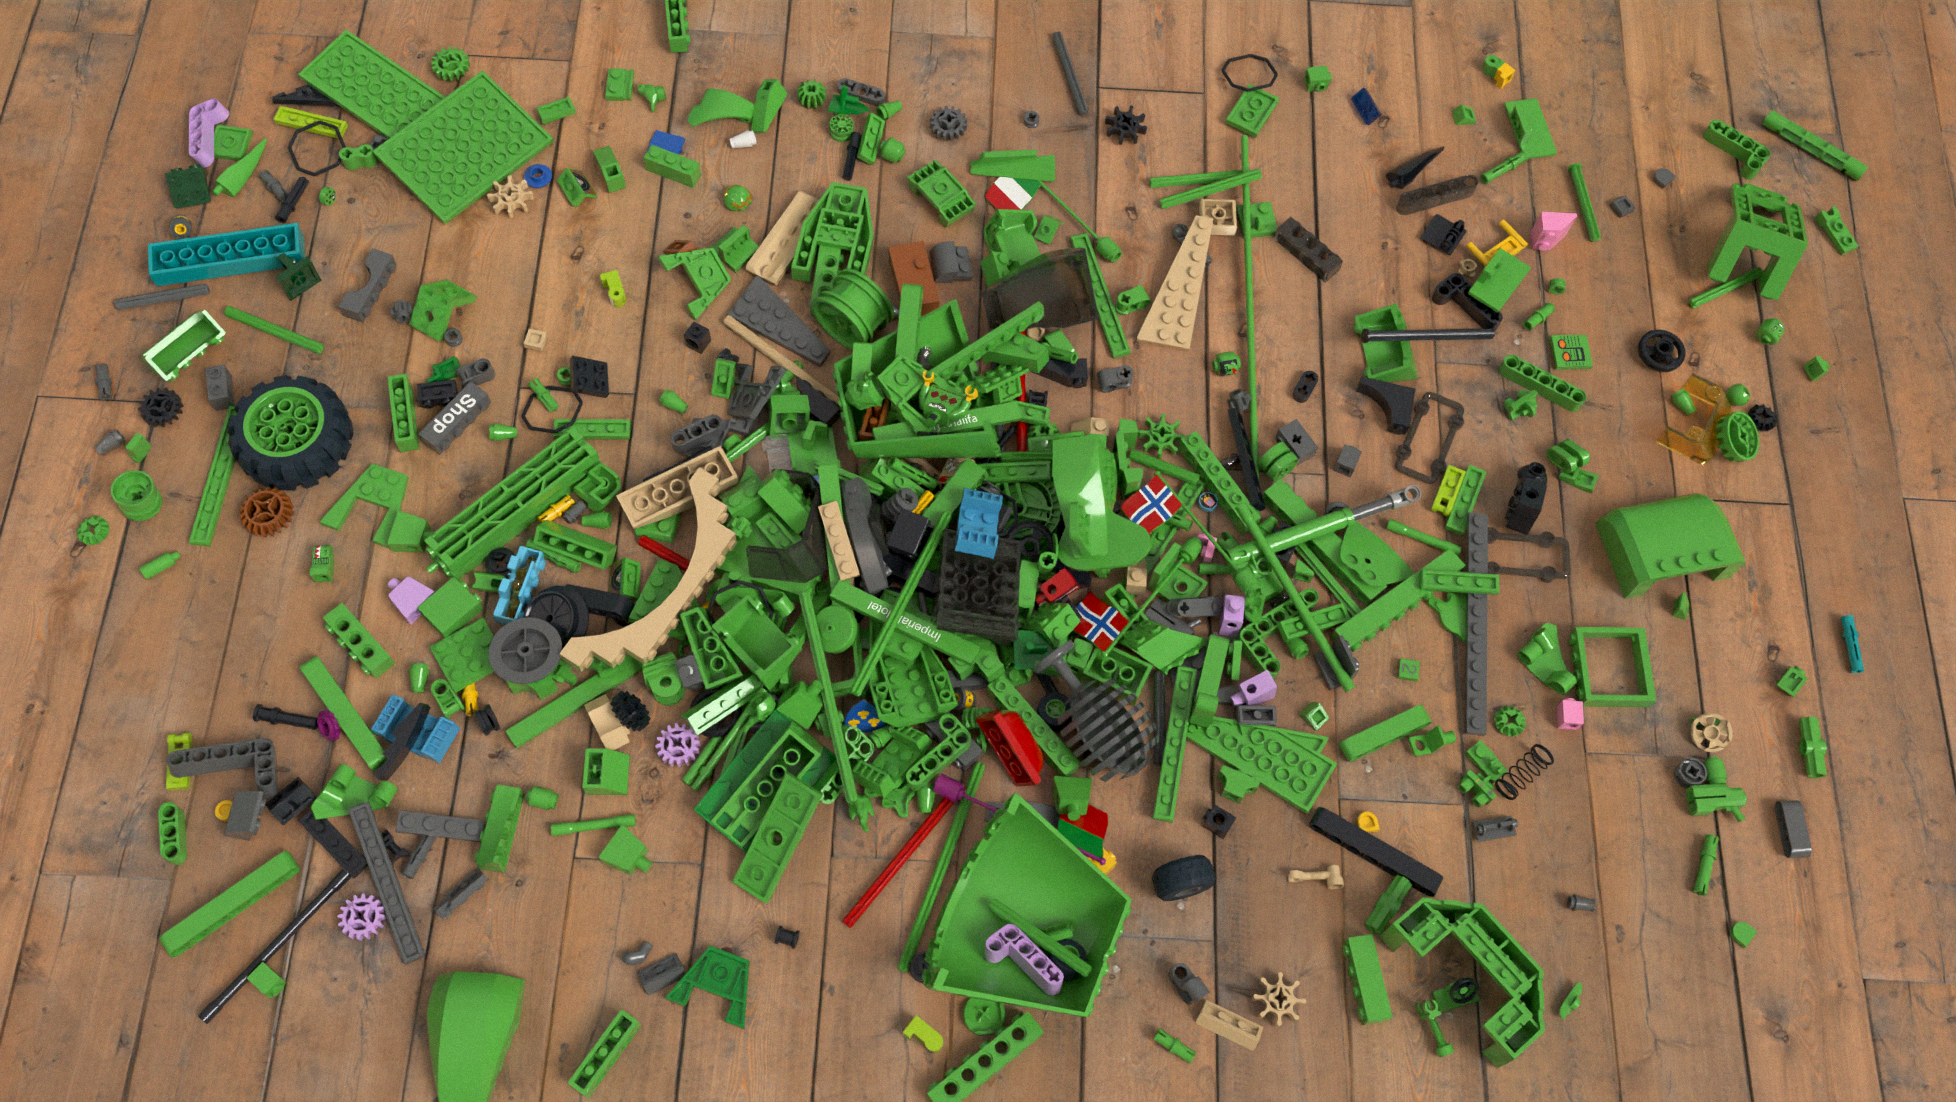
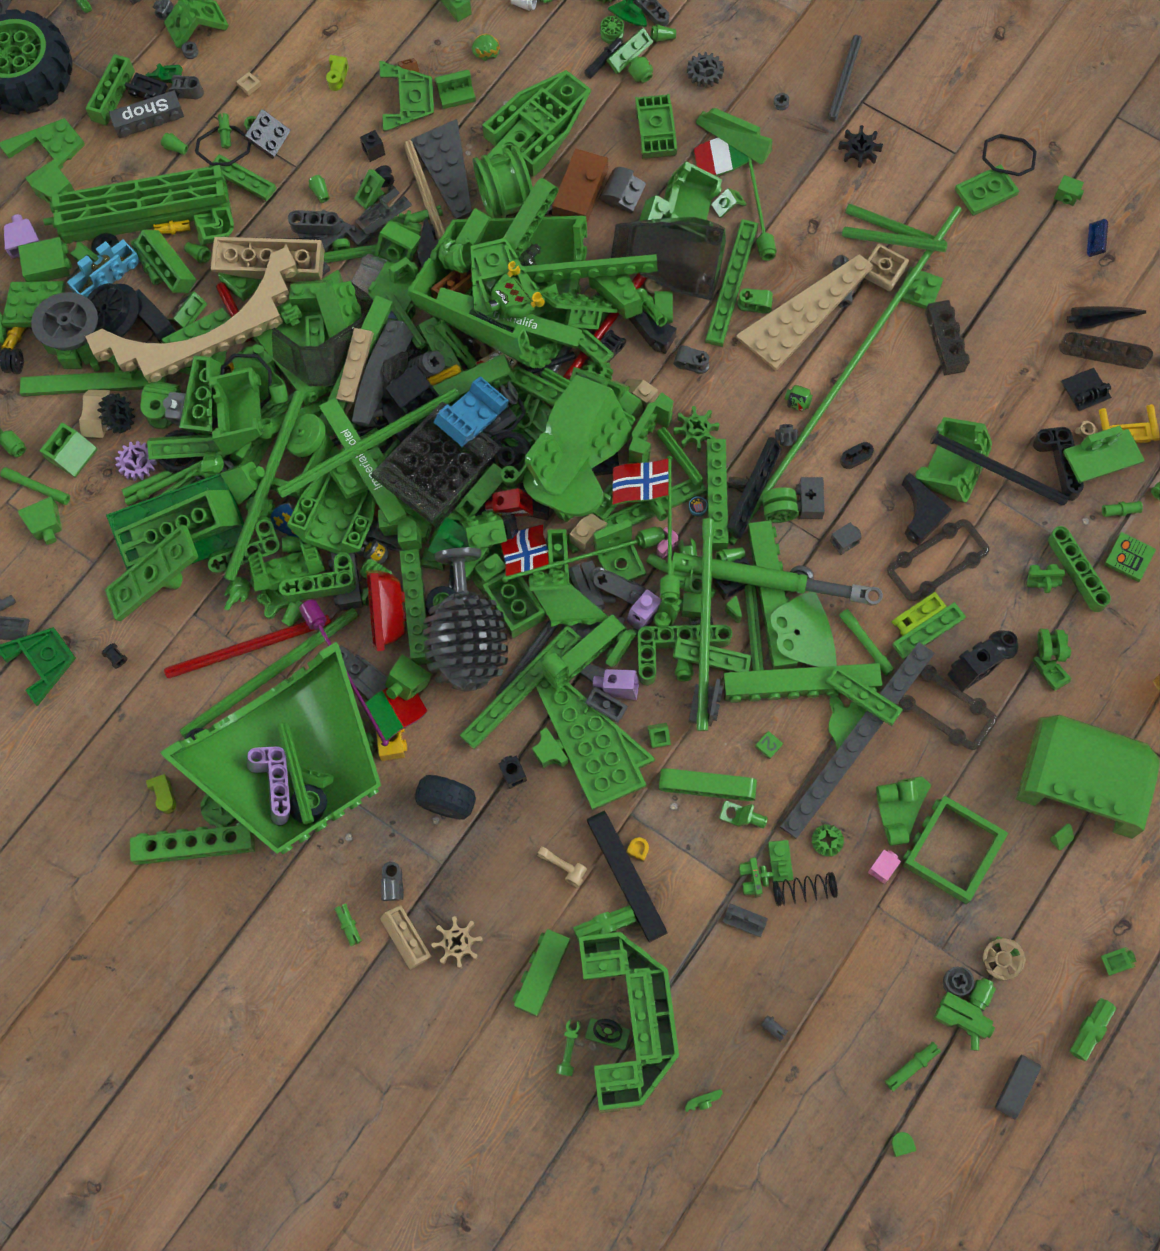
camera: 40 degrees right, 5 degrees up
dark grey pin [562,500,587,524] -> none
tan plate [745,191,819,286] -> none

